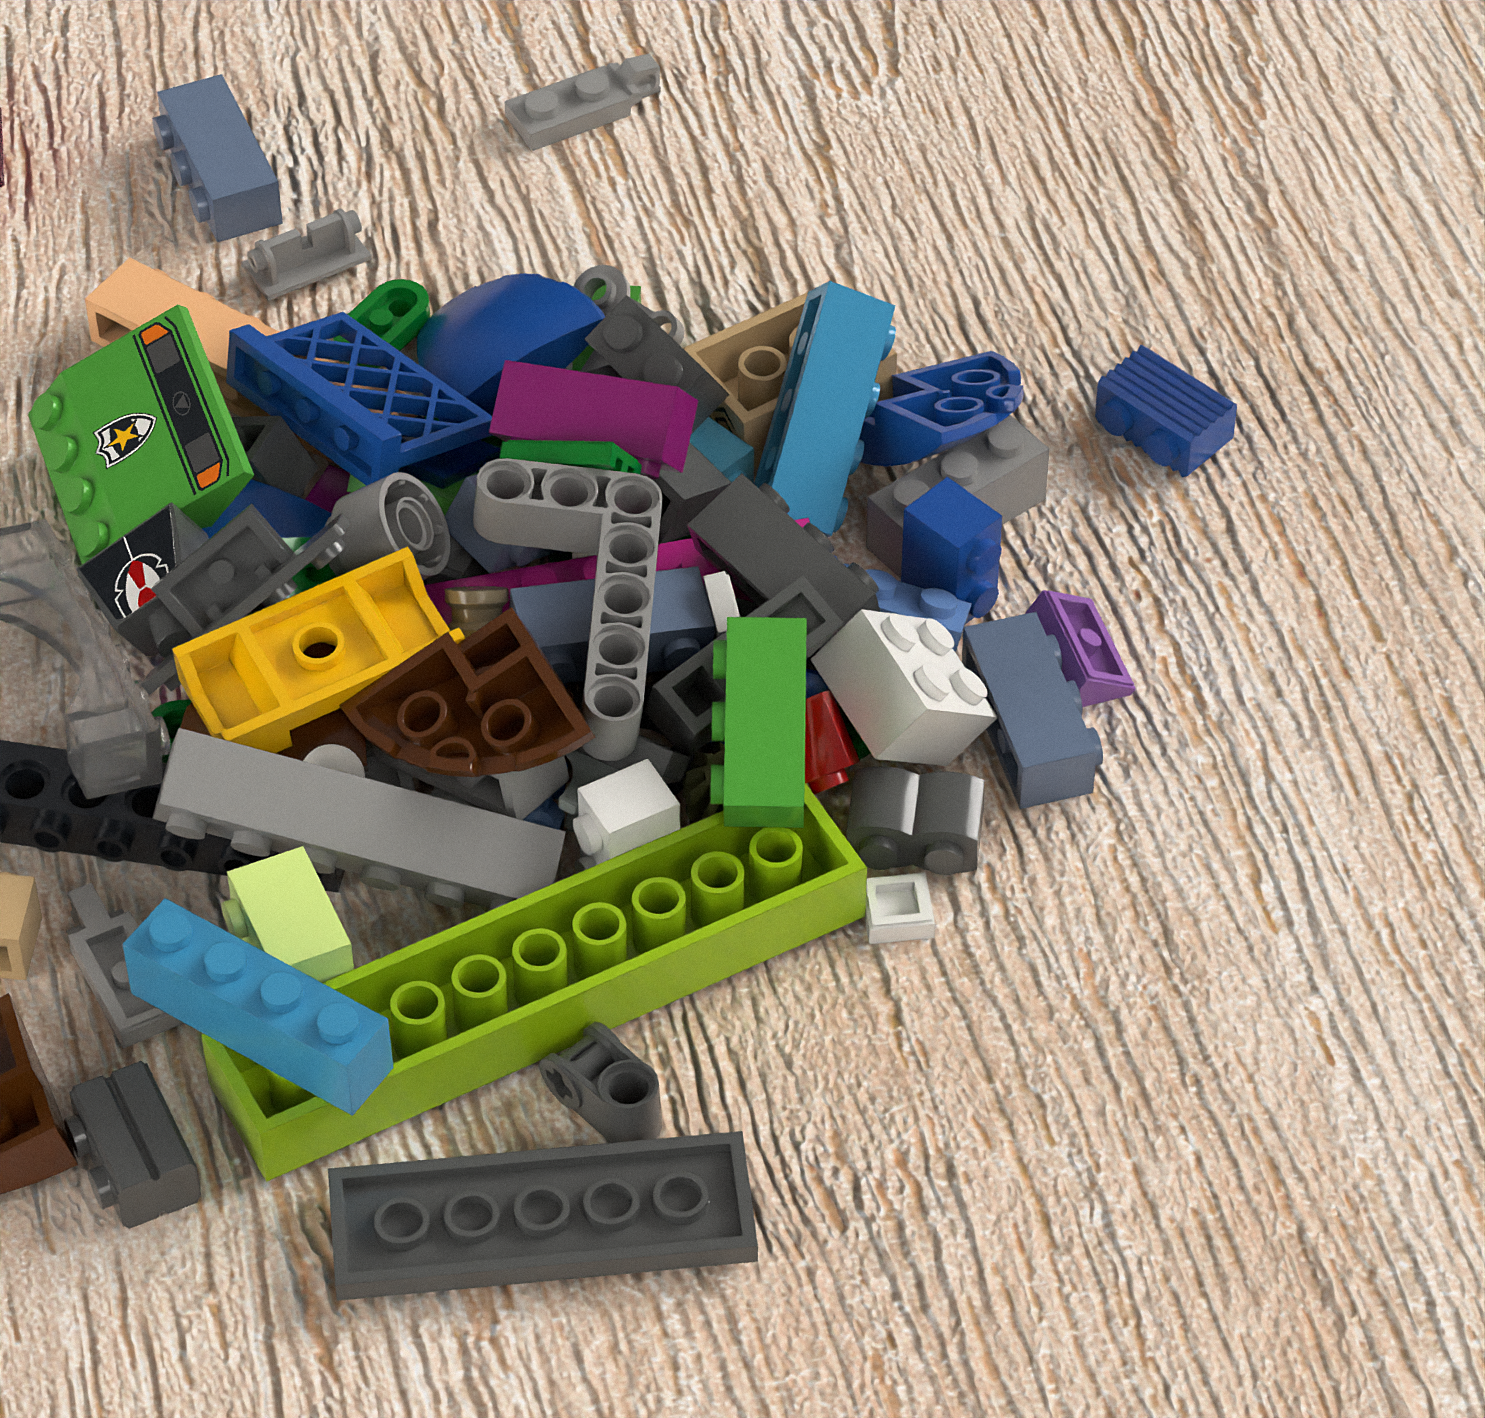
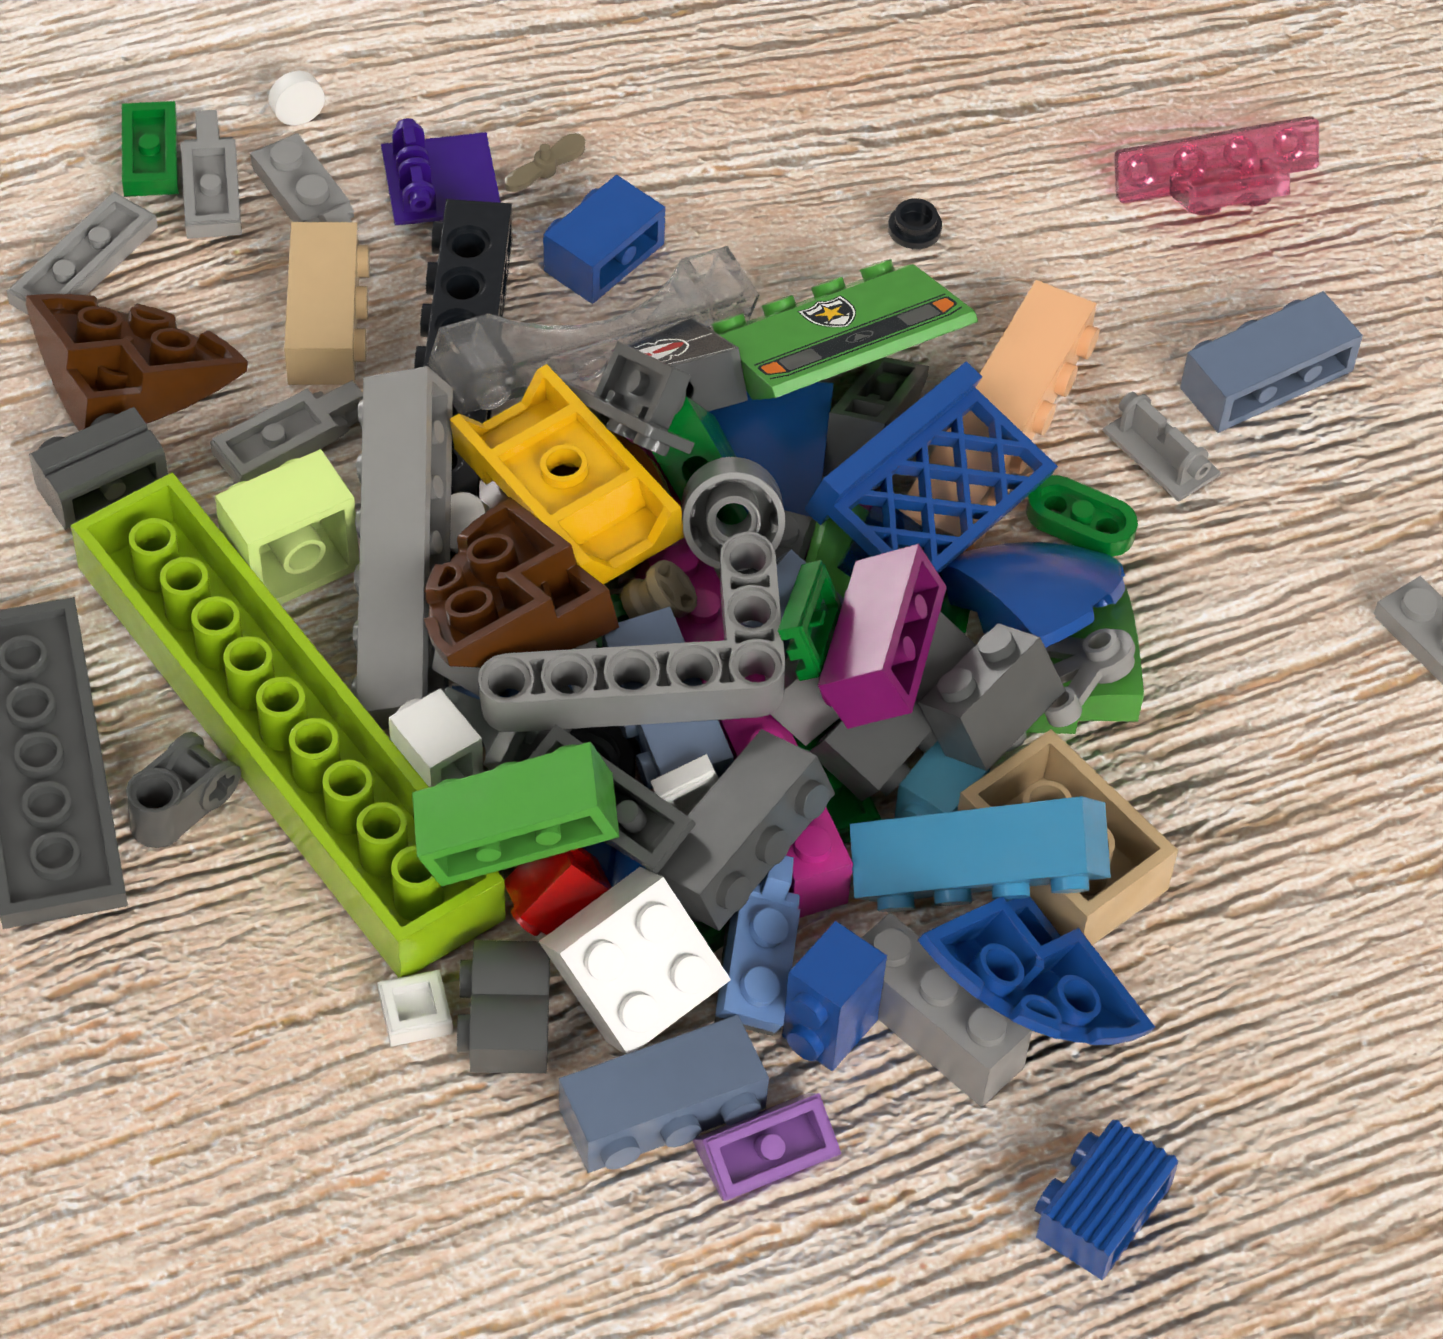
camera: 80 degrees right, 5 degrees up
dark azure brick [122,898,394,1116] -> none

